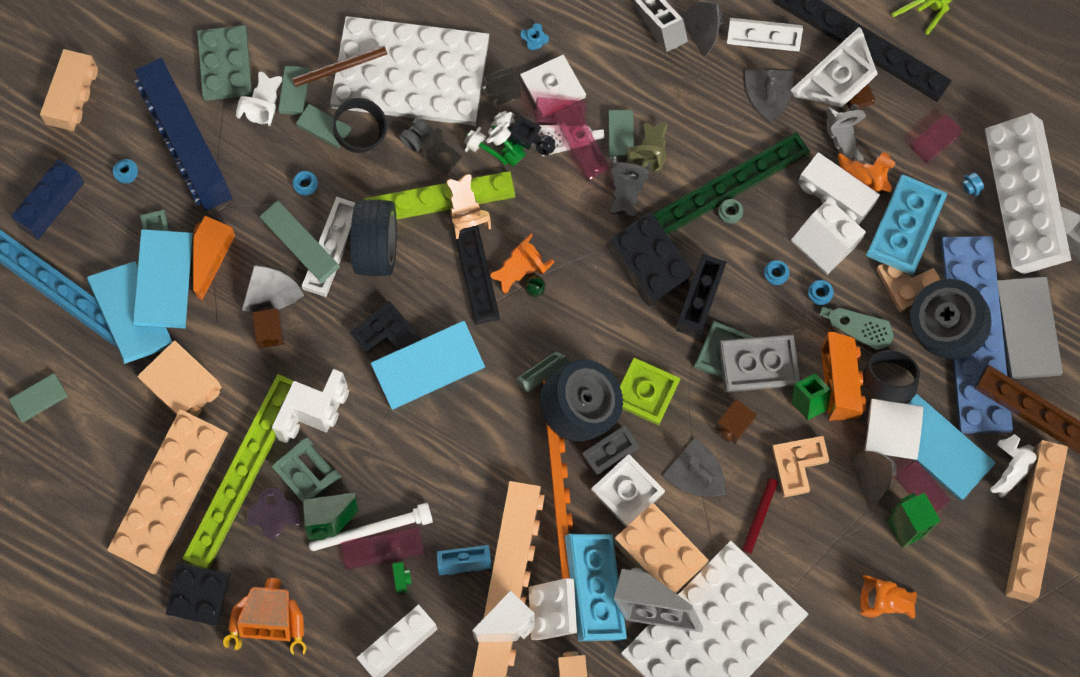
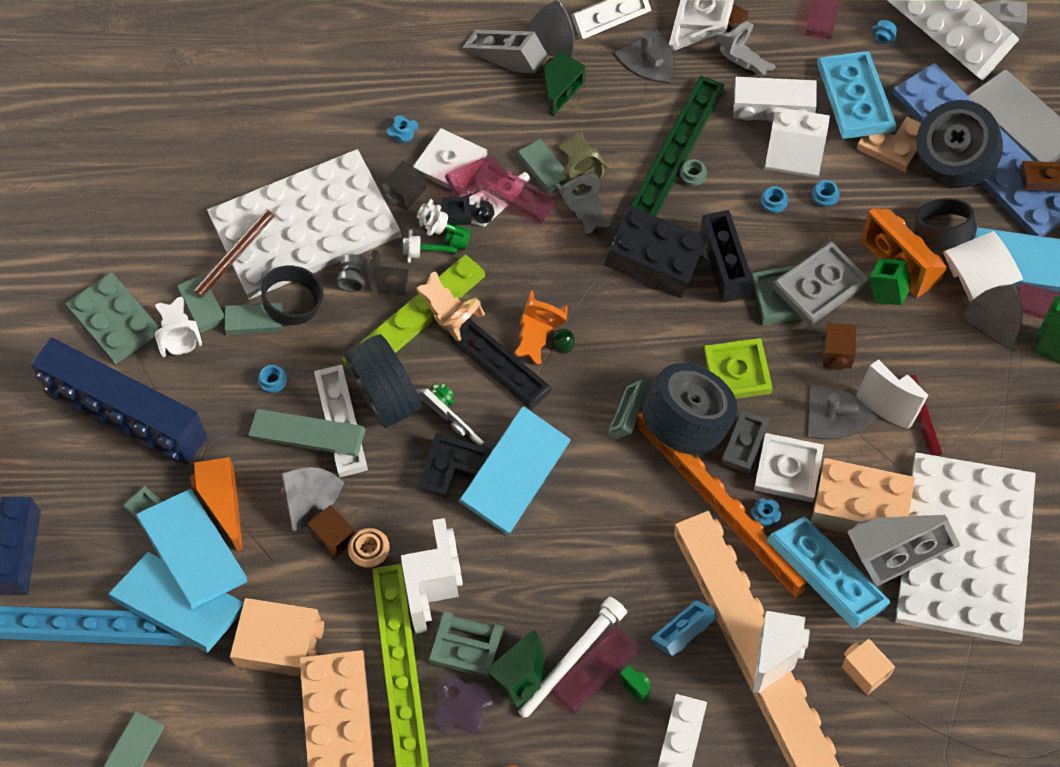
camera: 30 degrees left, 10 degrees down
dark azure plate [113,159,138,183] -> none
white plate [528,578,577,640] -> none
light nougat plate [772,436,829,498] -> none
sand green piece [819,307,894,351] -> none
orange hair [837,152,896,192] -> none
none -> light nougat cone [348,528,390,568]
none -> white piece [415,389,484,446]
none -> green plate [431,383,455,407]
none -> dark green slope [543,51,586,117]
none -> dark azure plate [751,498,781,527]
none -> white slope [856,360,928,429]

